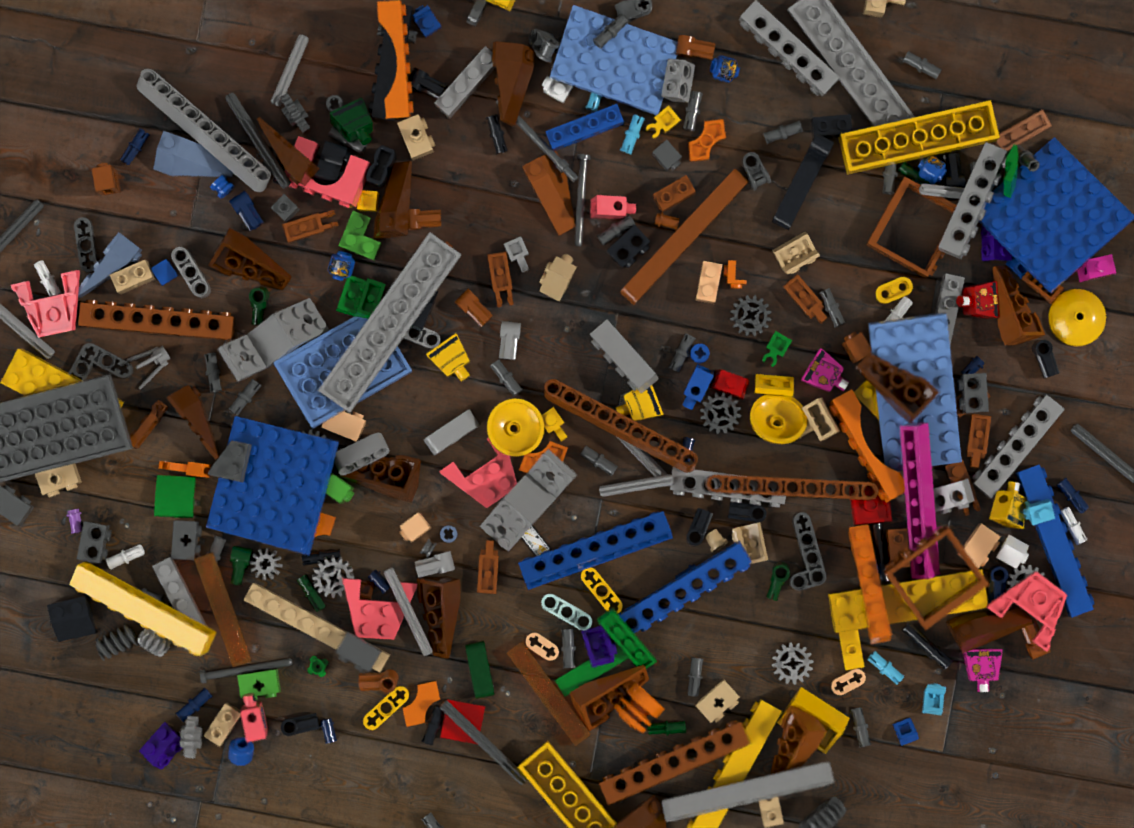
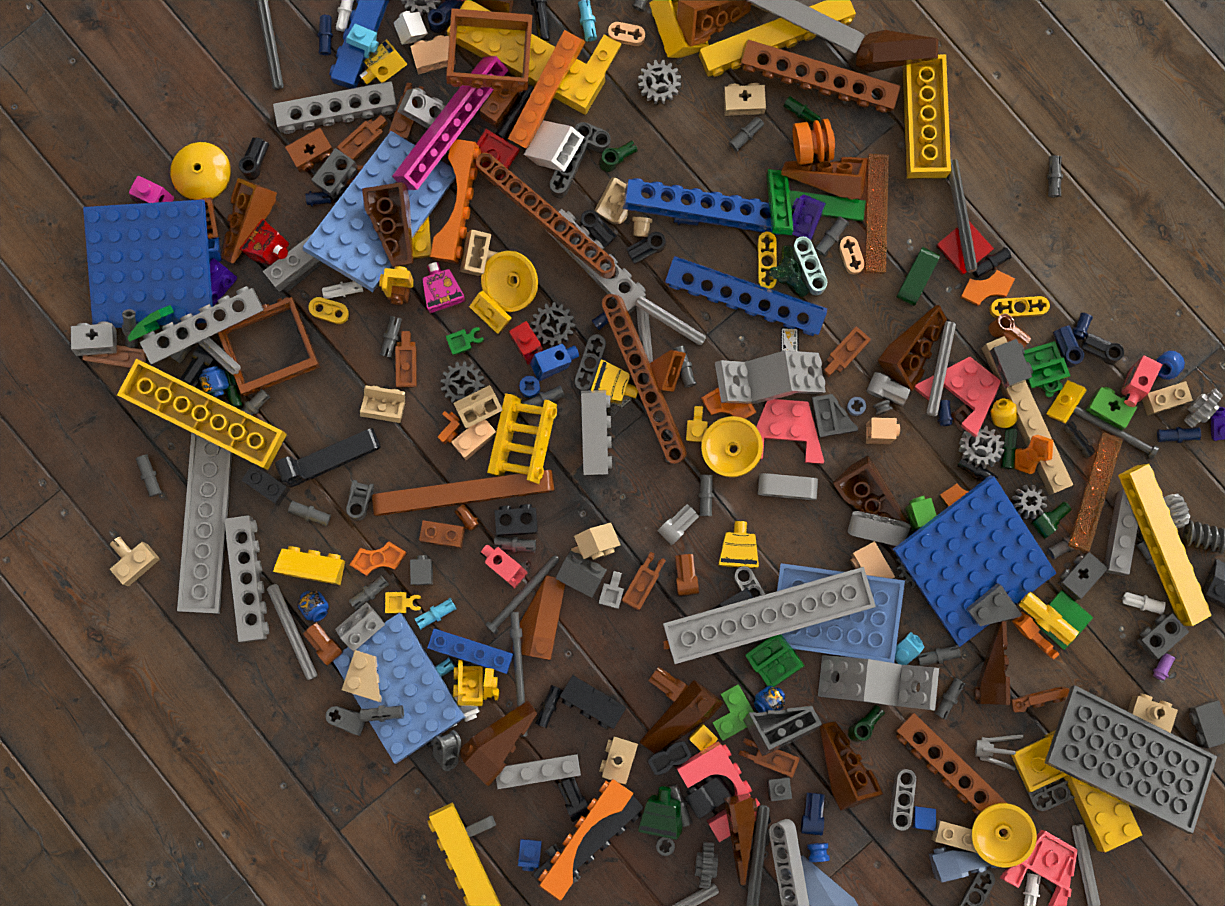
camera: 145 degrees left, 5 degrees down
none -> light grey brick [71,322,117,356]
none -> light grey axle [267,584,317,680]
none -> yellow slope [273,546,345,585]
none -> dark orange brick [285,128,333,172]
none -> tan wing [342,650,382,702]
none -> yellow bracket [379,266,414,297]
none -> tan brick [453,385,503,428]
none -> yellow bracket [453,660,483,706]
none -> yellow plate [483,668,499,700]
none -> yellow fence [487,393,557,484]
none -> white brick [524,120,584,172]
none -> dark grey brick [556,551,607,598]
none -> black wedge [560,675,627,730]
none -> dark grey beam [575,334,606,391]
none -> dark orange slope [650,350,686,392]
none -> dark grey wedge [743,706,822,756]
none -> clear green bush [769,245,810,297]
none -> dark grey wing [811,394,858,438]
none -> medium azure bracket [895,632,924,665]
none -> yellow dish [972,803,1037,867]
none -> yellow head [990,398,1018,428]
none -> yellow plate [1011,737,1067,792]
none -> orange tile [1014,435,1053,474]
none -> yellow piece [1018,592,1079,646]
none -> green slope [1024,341,1070,389]
none -> yellow plate [1047,380,1087,424]
none -> dark blue piece [1053,325,1084,368]
none -> black axle [1063,421,1096,458]

